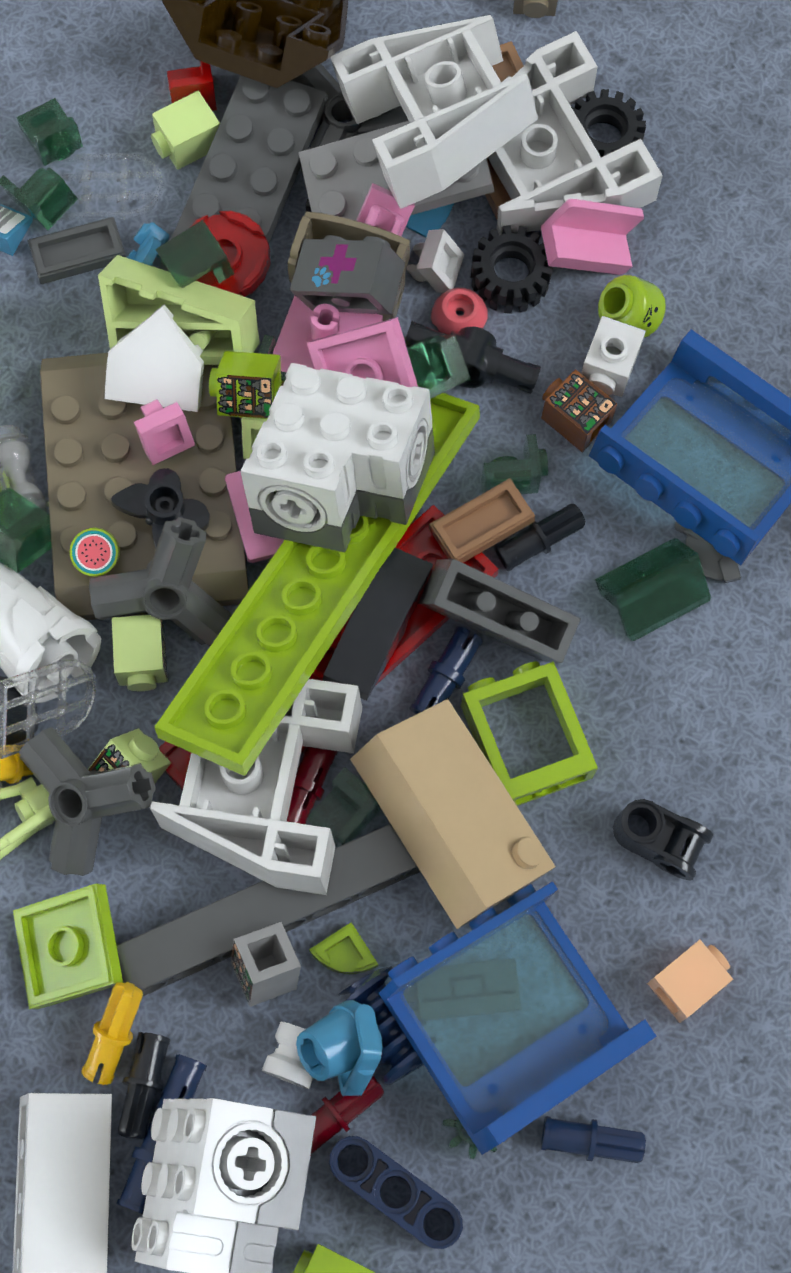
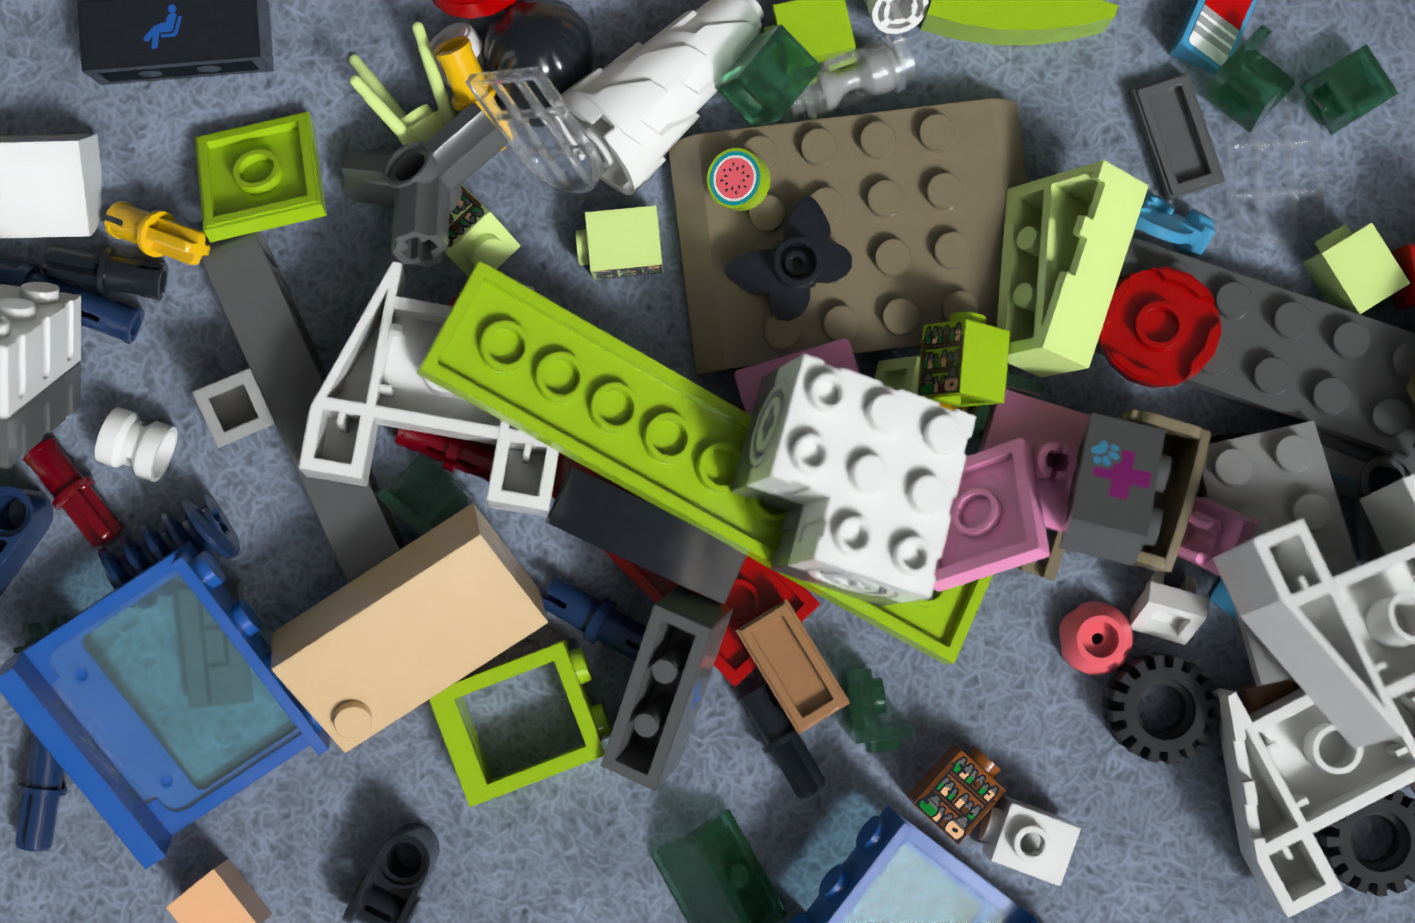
camera: 90 degrees right, 15 degrees up
dark grey piece [89,517,232,646] -> none
white slope [104,304,204,412] -> none
bright pink tile [134,399,195,465] -> none
clear green panel [155,220,234,288] -> none
dark azure piece [296,1000,383,1096] -> none
lime tile [309,922,378,974] -> none
black pin [405,321,541,394] -> none
clear green panel [407,335,470,399] -> none
bright pink panel [541,199,644,275] -> none
lime head [598,275,666,338] -> none

